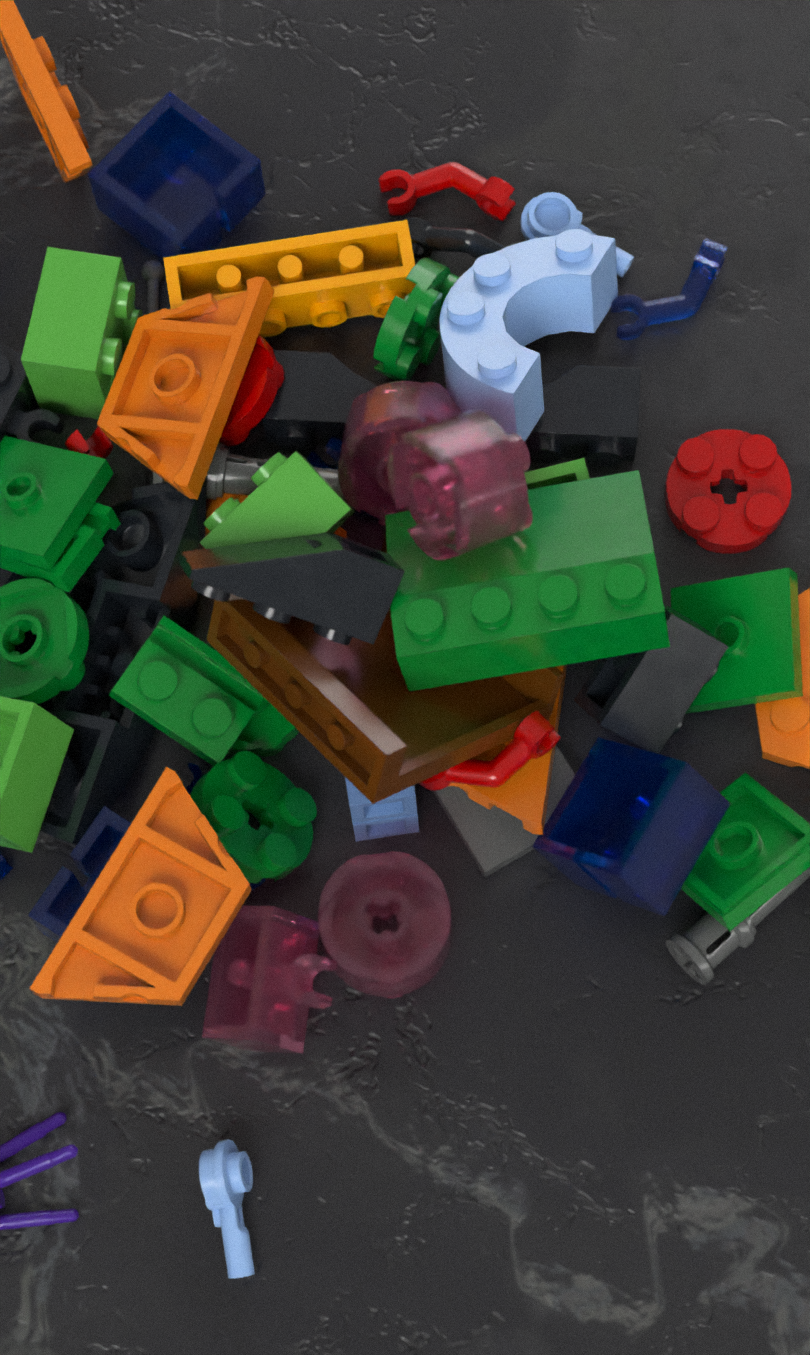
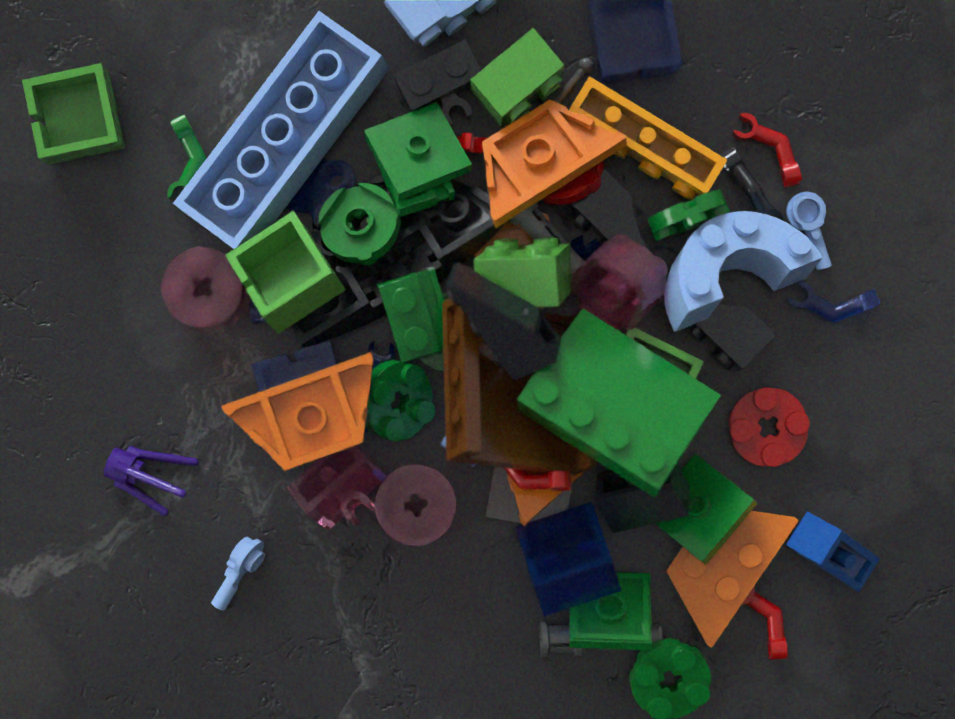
camera: 30 degrees right, 15 degrees up
clear pink brick [387,409,533,561] -> none

